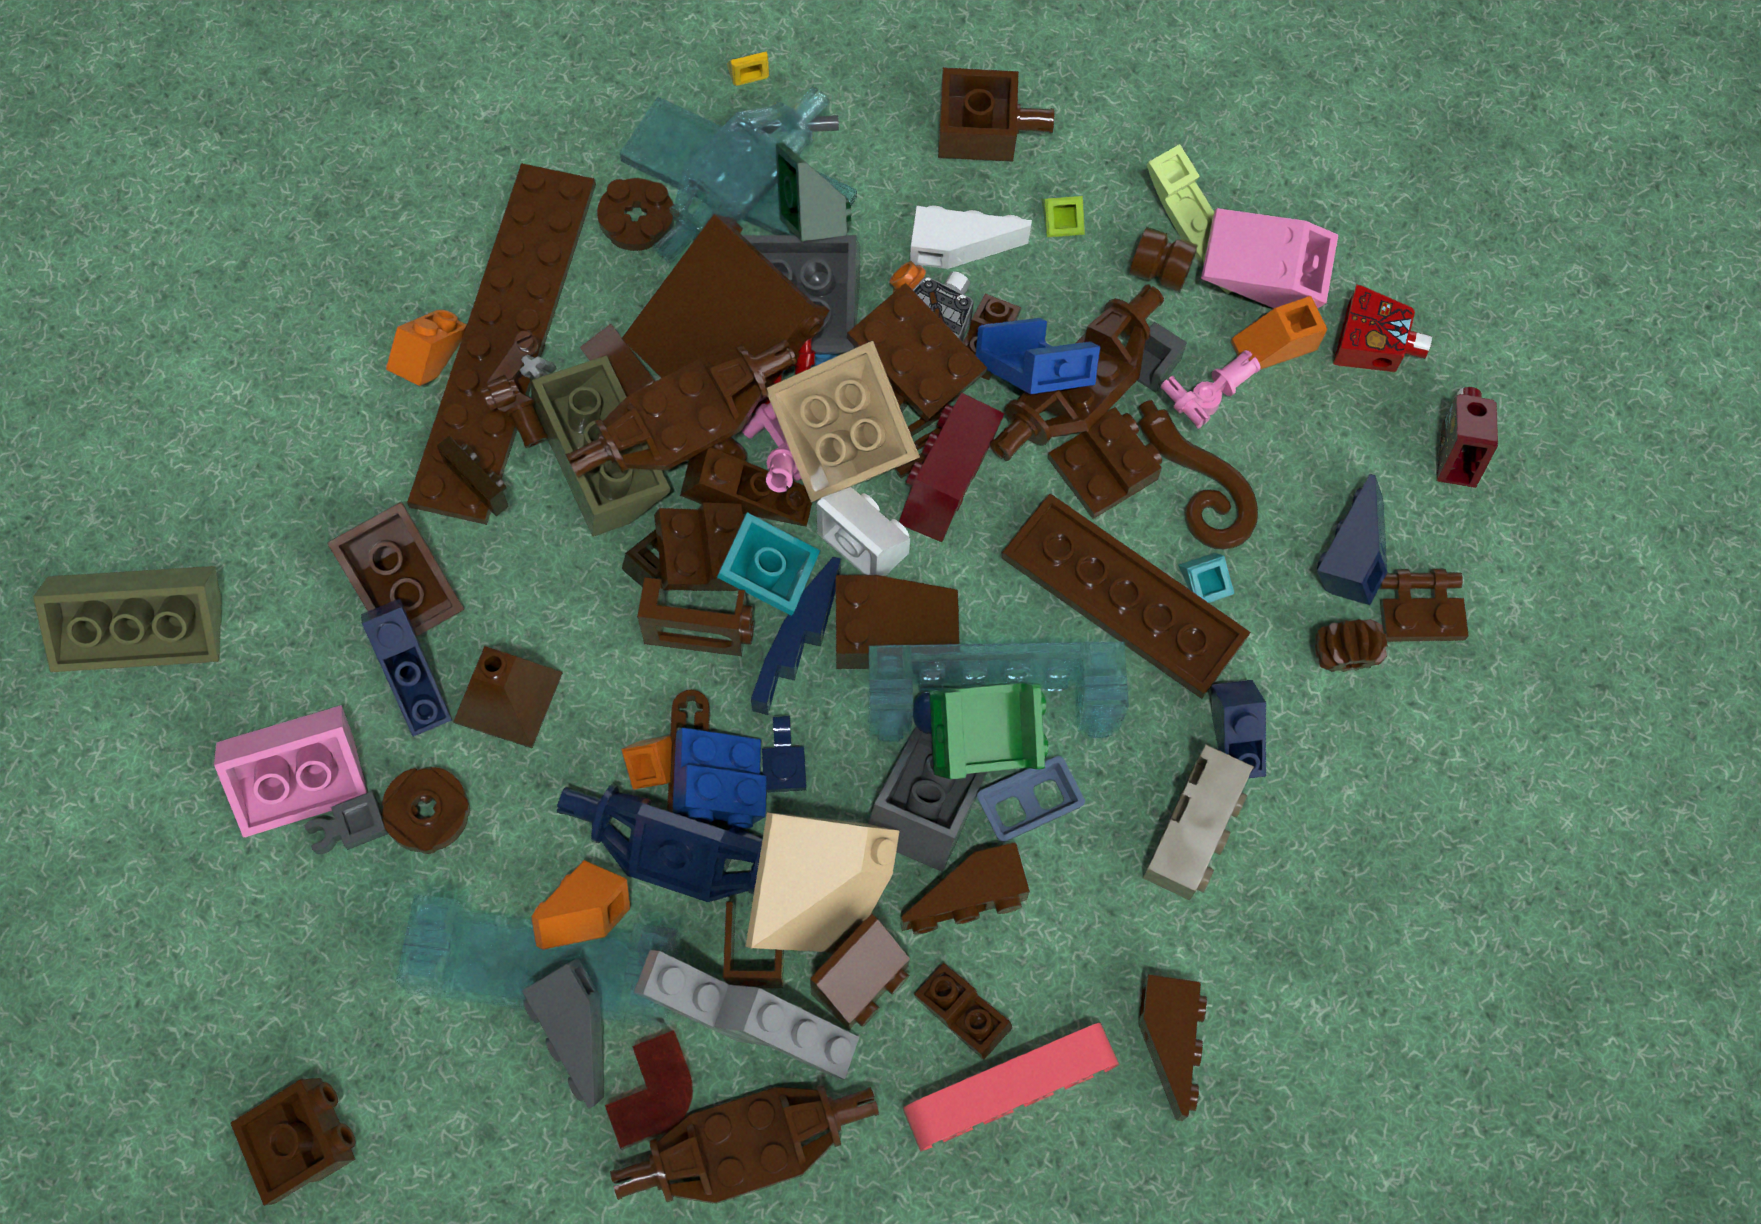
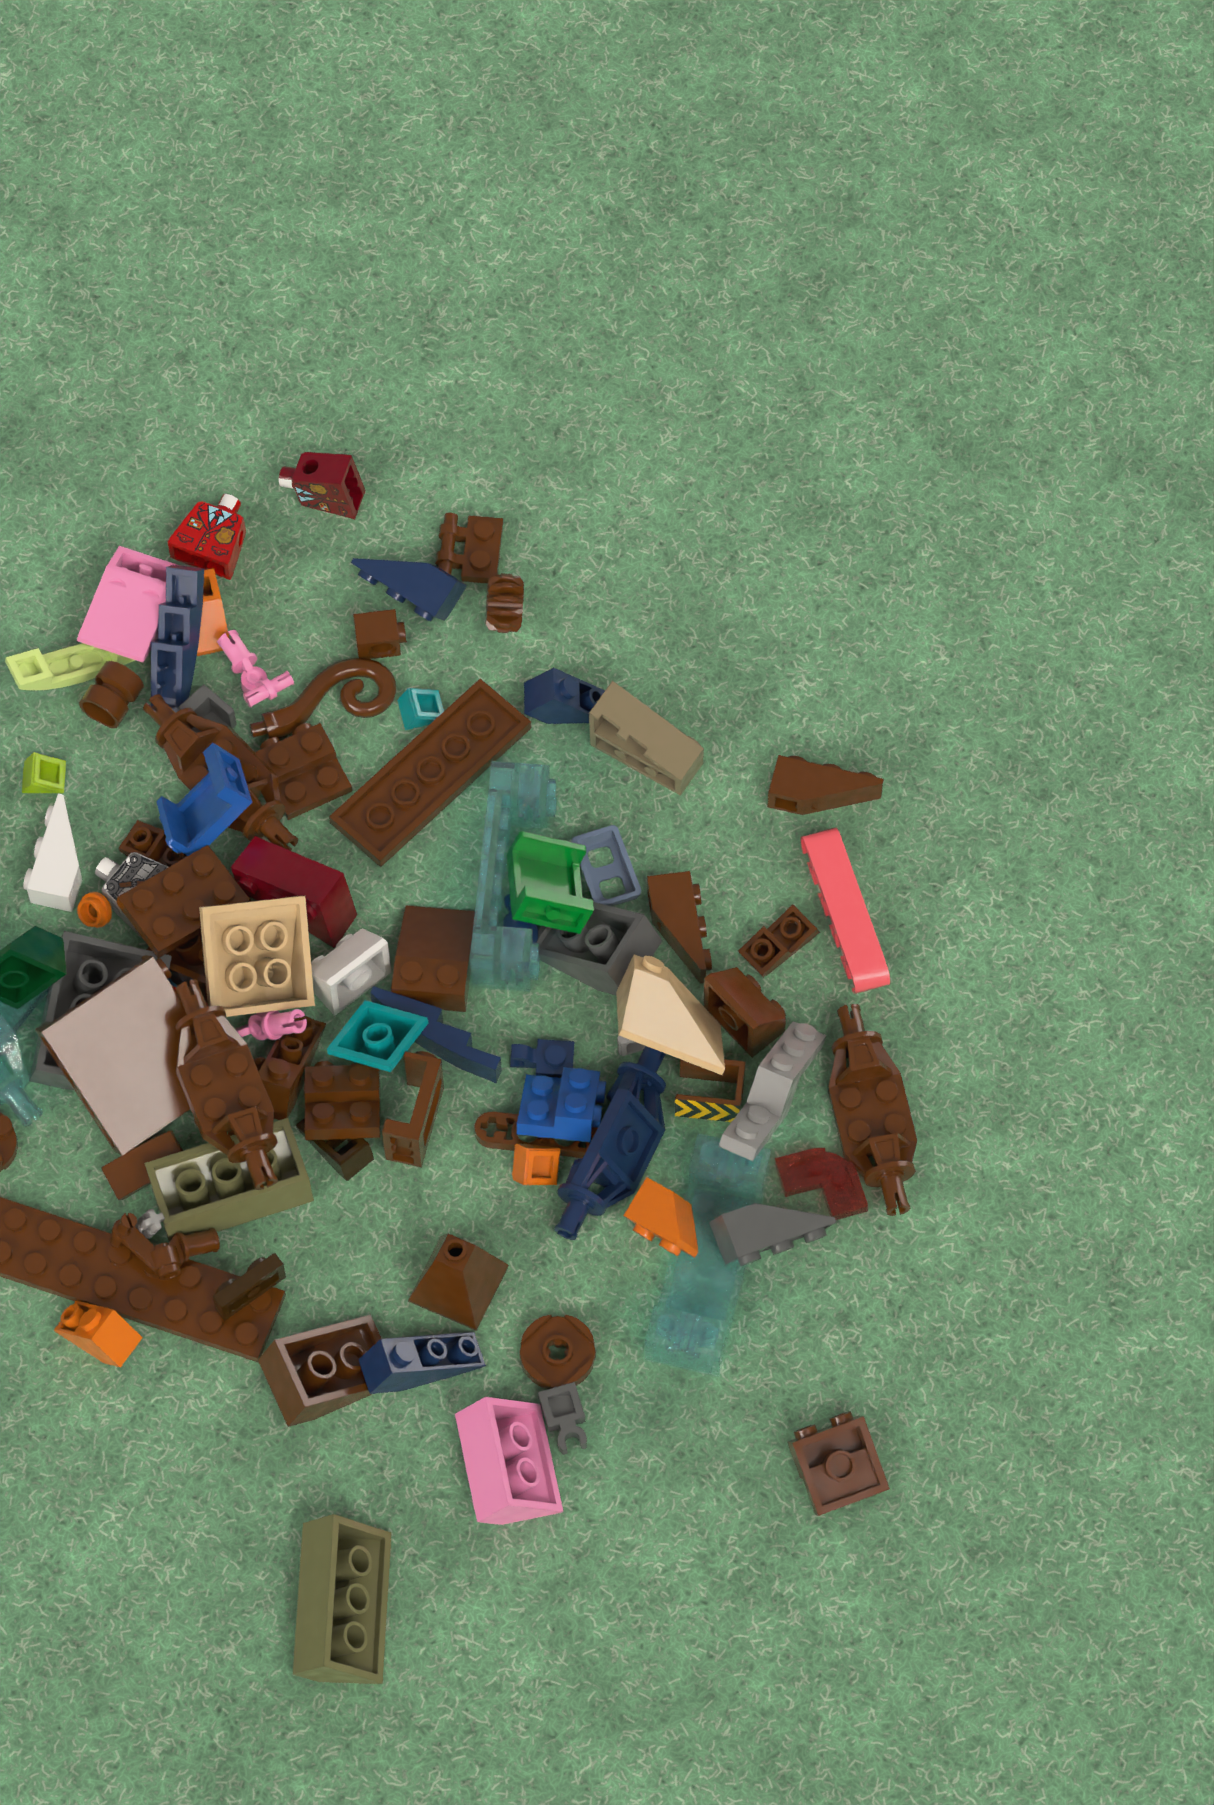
camera: 80 degrees left, 5 degrees down
none -> dark blue slope [151,565,204,712]
none -> reddish brown brick [353,609,407,659]

